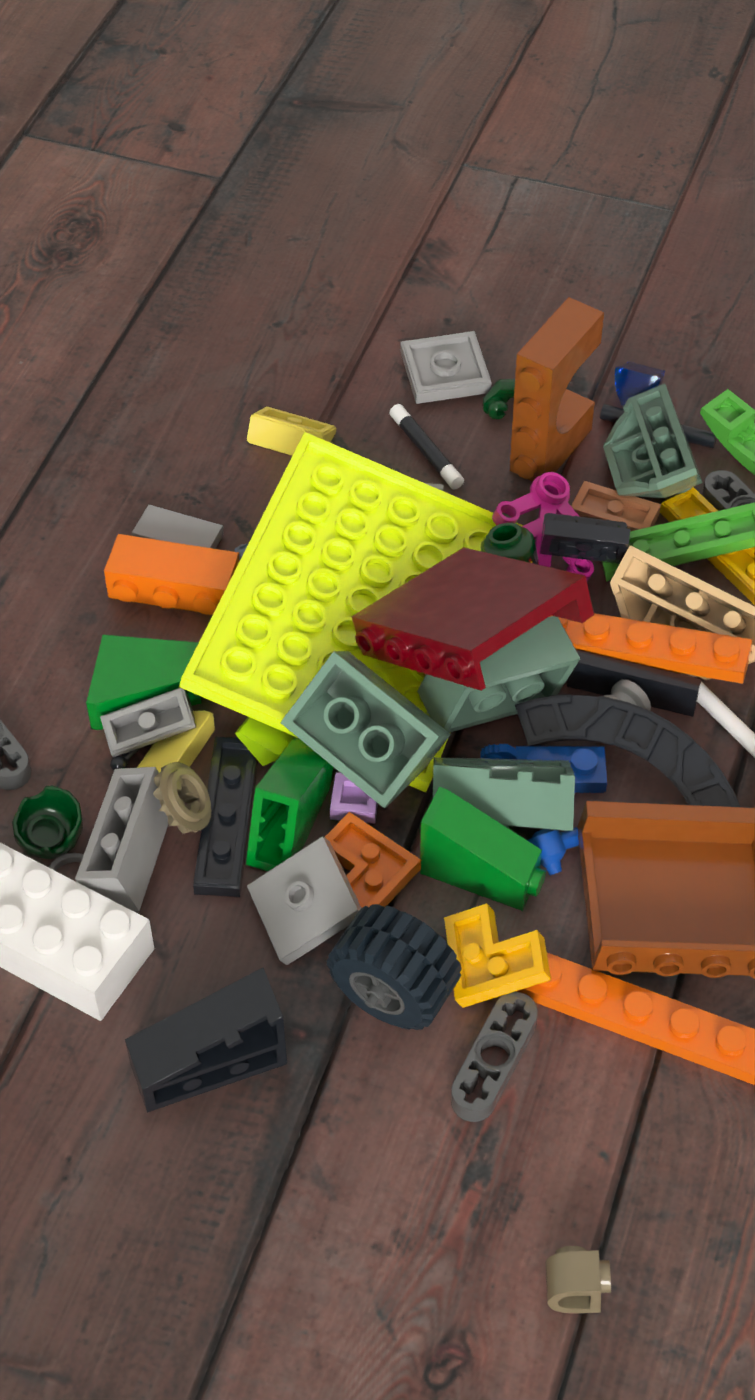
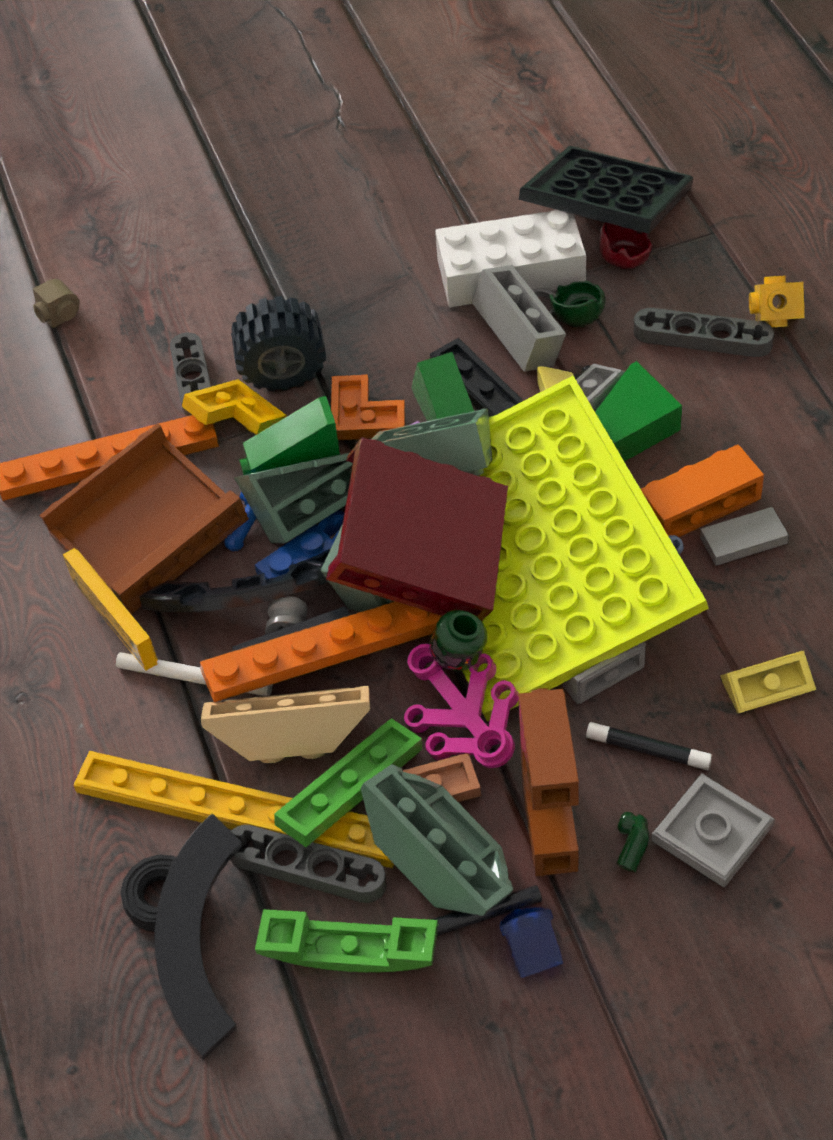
camera: 145 degrees right, 0 degrees up
black wedge [125,968,287,1113] -> none
dark tan gear [153,762,211,834] -> none
light grey plate [247,836,361,965] -> none
black bracket [540,513,630,564] -> none

